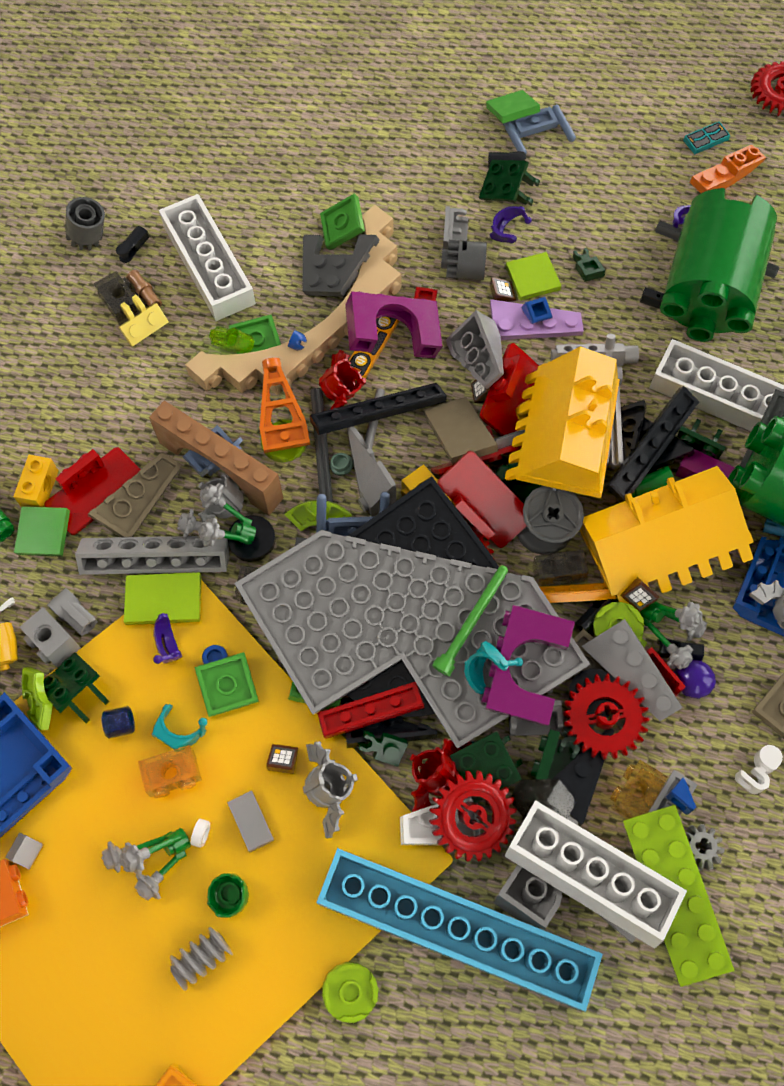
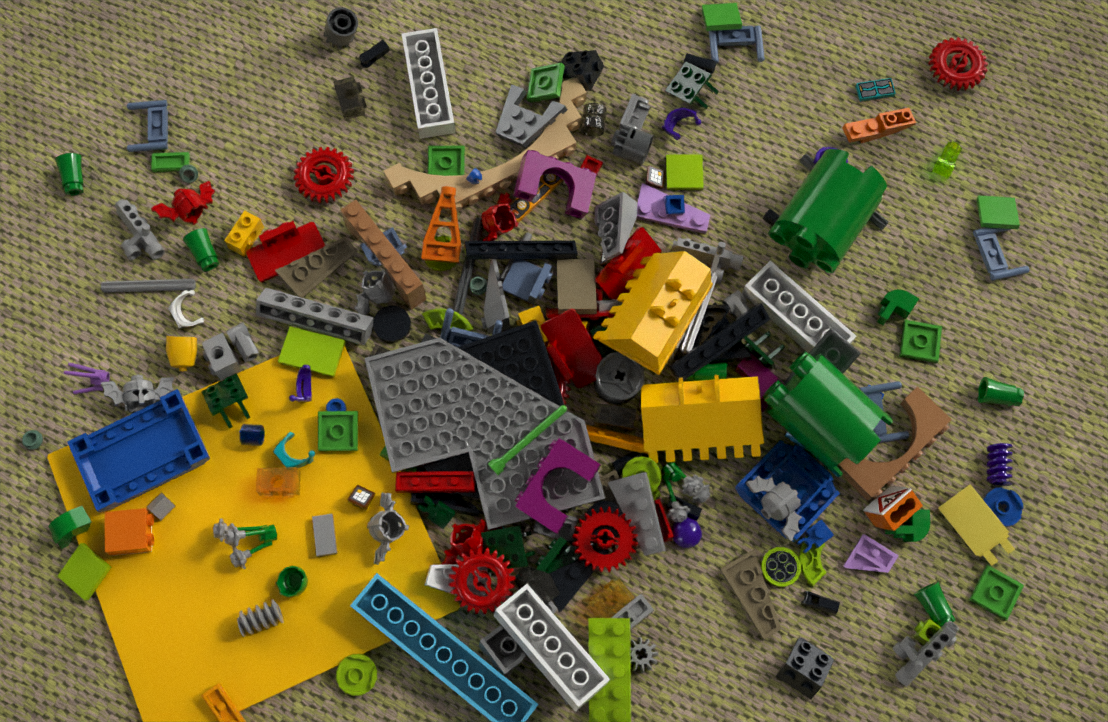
camera: 15 degrees right, 5 degrees up
bright green tile [14,506,70,557] -> none
lime tile [21,667,53,730] -> none
light yellow hinge [118,295,169,346] -> none
medium nougat pin [126,270,162,307] -> none
light grey plant [177,483,256,547] -> none
white tile [191,819,210,848] -> none
clear neon green piece [209,326,254,354] -> none
teal helmet [464,641,523,694] -> none
dark green plate [573,248,605,282] -> none
slope [620,577,659,612] -> none
blue slope [666,778,696,815] -> none
white leg [735,745,783,794] -> none
none -> red gear [293,147,354,204]
none -> sand blue bracket [502,259,553,305]
none -> black bracket [561,50,604,91]
none -> clear smoke wheel [581,103,607,137]
none -> light grey piece [722,290,750,319]

